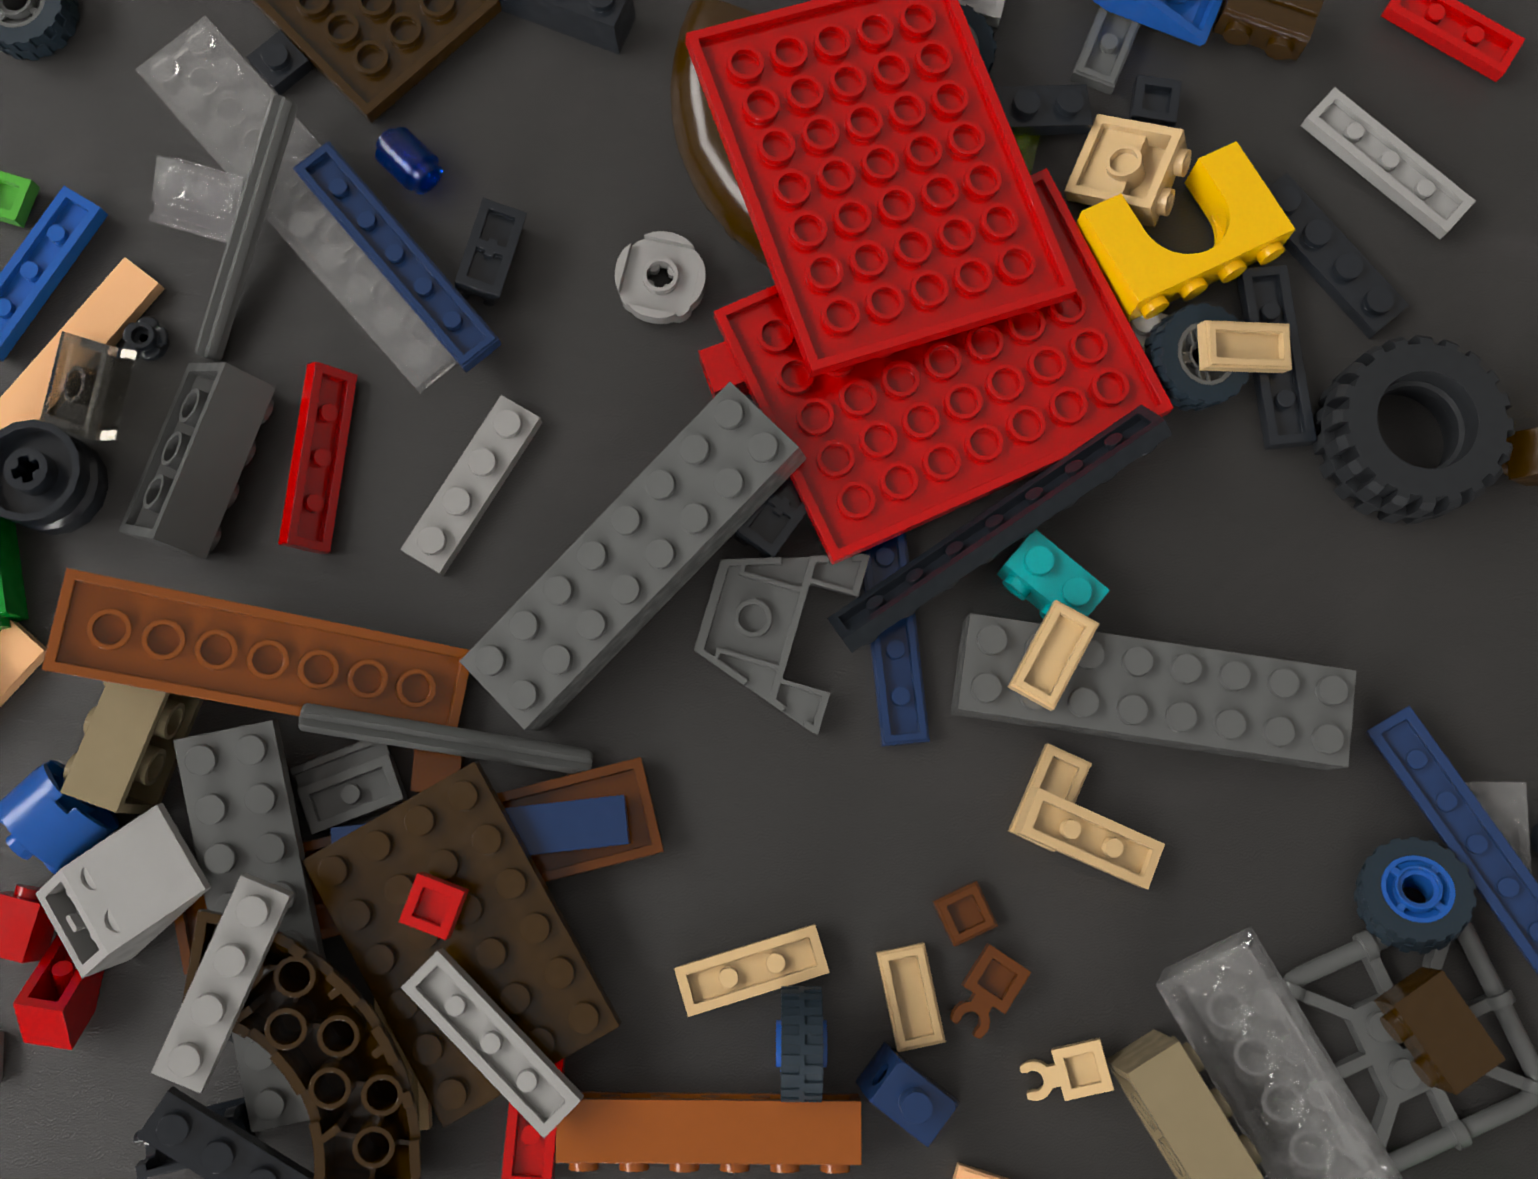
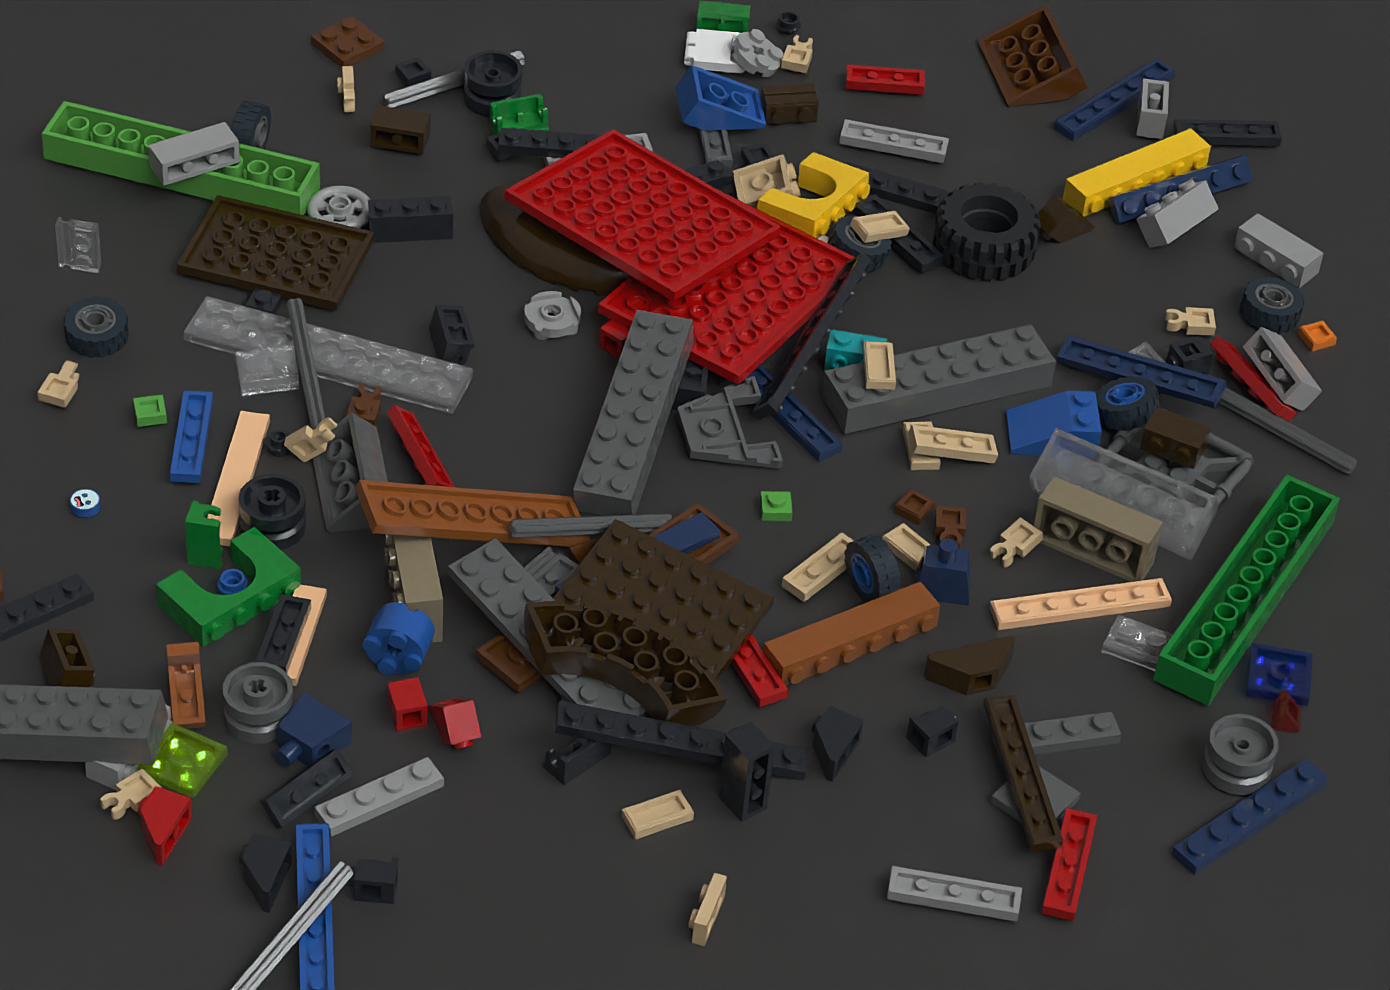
camera: 35 degrees left, 35 degrees down
light grey slope [35,803,211,978] -> none
clear smoke slope [40,331,137,440] -> none
light grey plate [151,872,294,1093] -> none
dark blue tile [293,141,502,373] -> none
clear blue brick [375,127,443,195] -> none
red plate [399,871,469,940] -> none
light grey plate [400,395,543,576] -> none
light grey plate [401,948,584,1138] -> none
none -> tan plate [284,417,337,463]
none -> reddish brown plate [346,383,381,427]
none -> bright green plate [760,491,792,521]
none -> blue slope [1005,391,1101,457]

